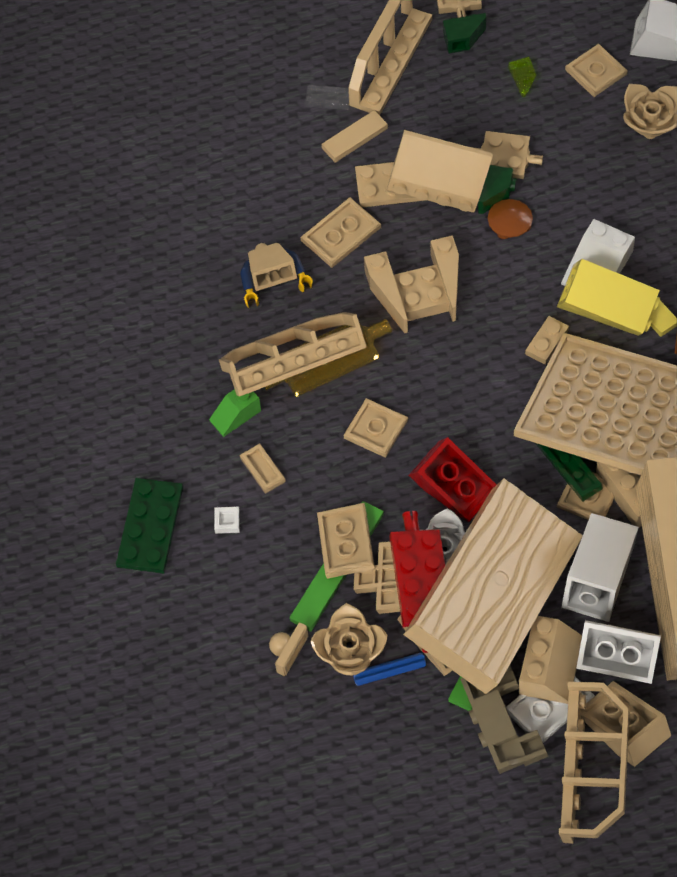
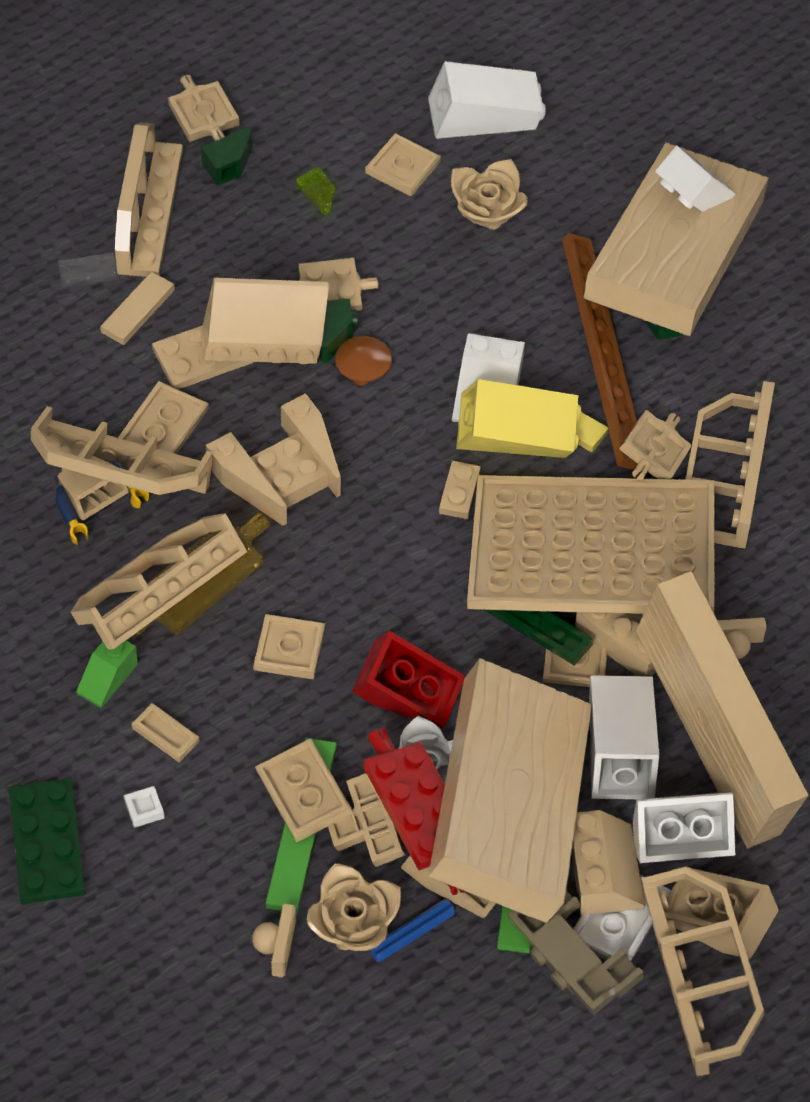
camera: 25 degrees left, 5 degrees down
none -> tan plate [31,406,213,495]

